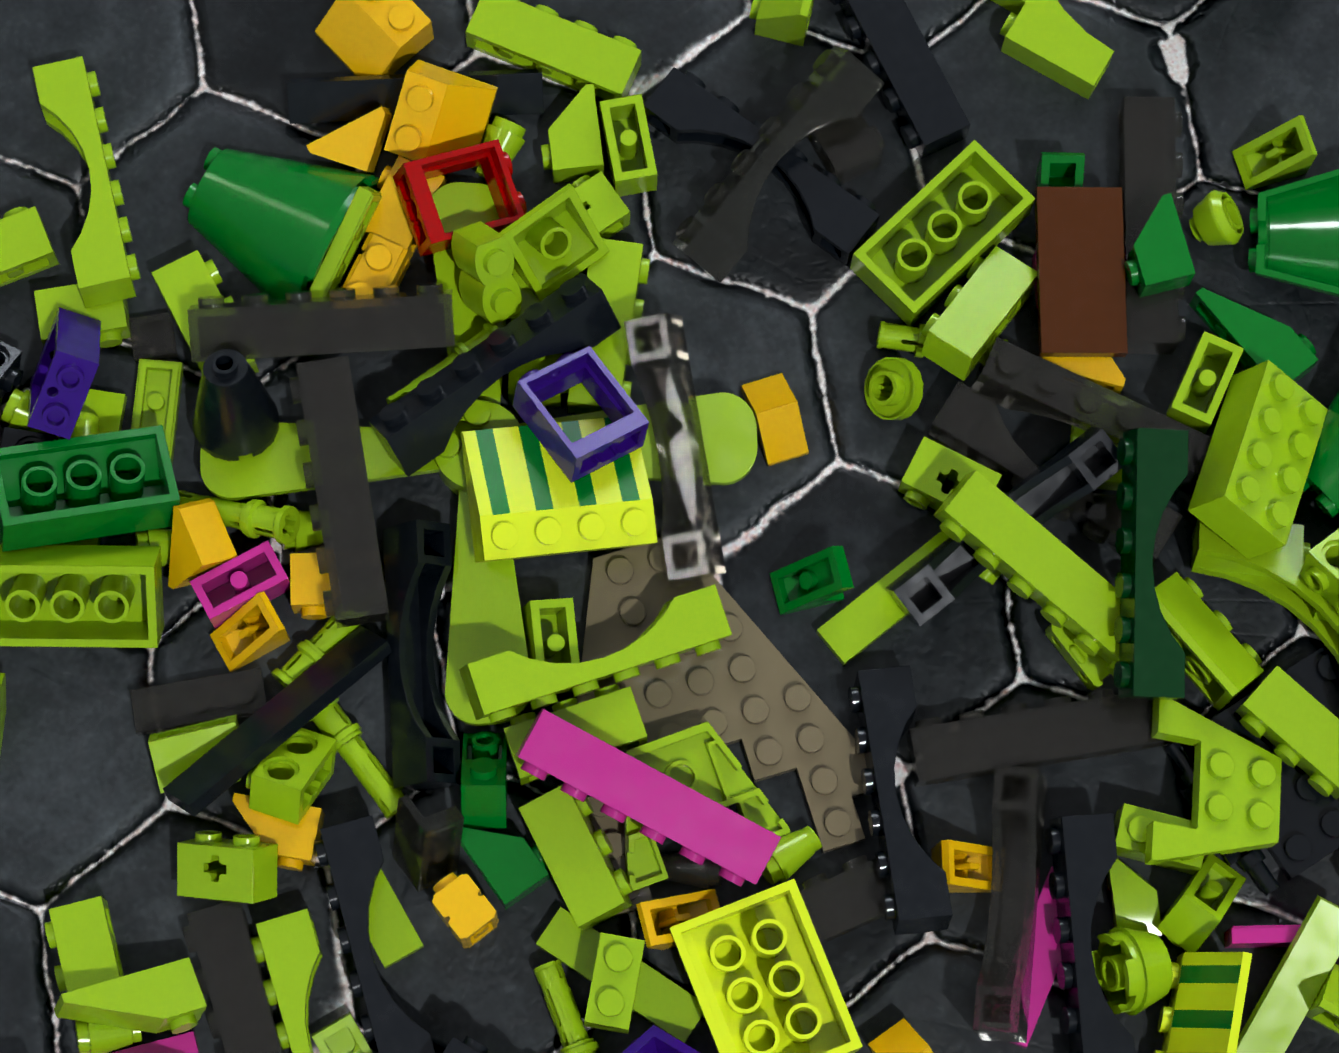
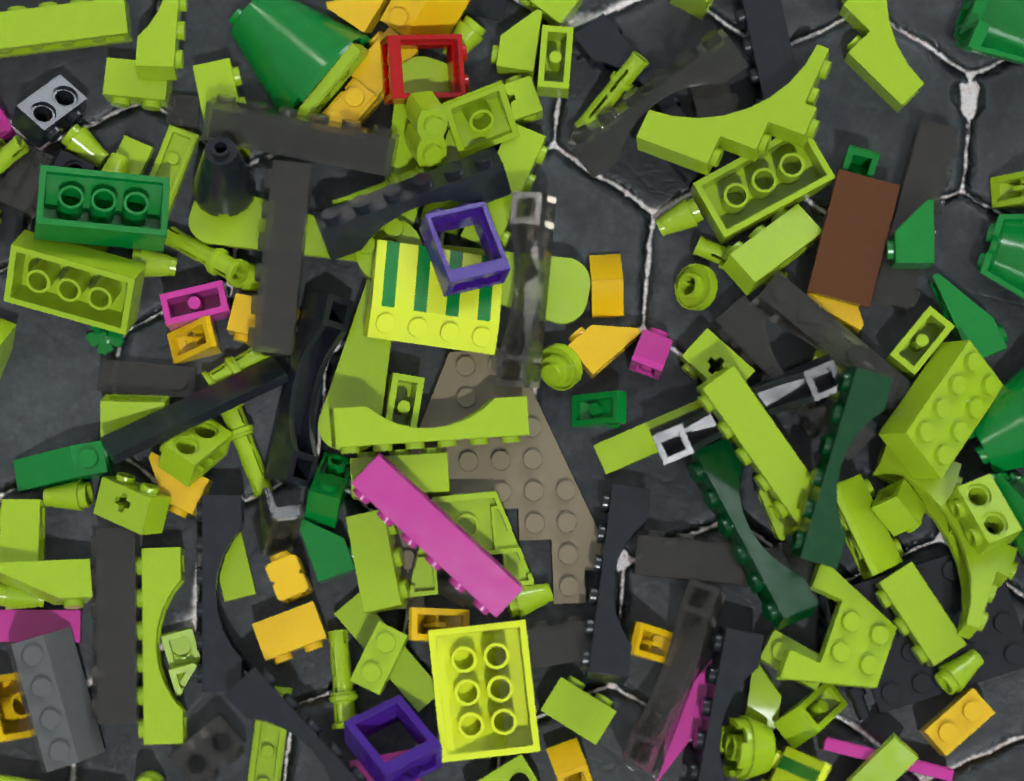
camera: 20 degrees right, 5 degrees up
dark purple window [27,307,101,440] -> none
yellow slope [168,498,238,589] -> none
lime cone [1189,190,1244,246] -> none
none -> green slope [13,441,114,492]
none -> lime cone [43,479,94,511]
none -> green plant [86,326,125,356]
none -> yellow brick [252,601,328,665]
none -> lime plate [537,343,583,391]
none -> lime brick [540,675,617,745]
none -> yellow slope [568,325,641,378]
none -> lime pin [574,51,649,136]
none -> dark pink slope [629,328,673,380]
none -> lime arch [636,44,832,176]
none -> lime cone [655,197,704,237]
none -> dark green arch [688,439,818,631]
none -> lime brick [871,478,927,537]

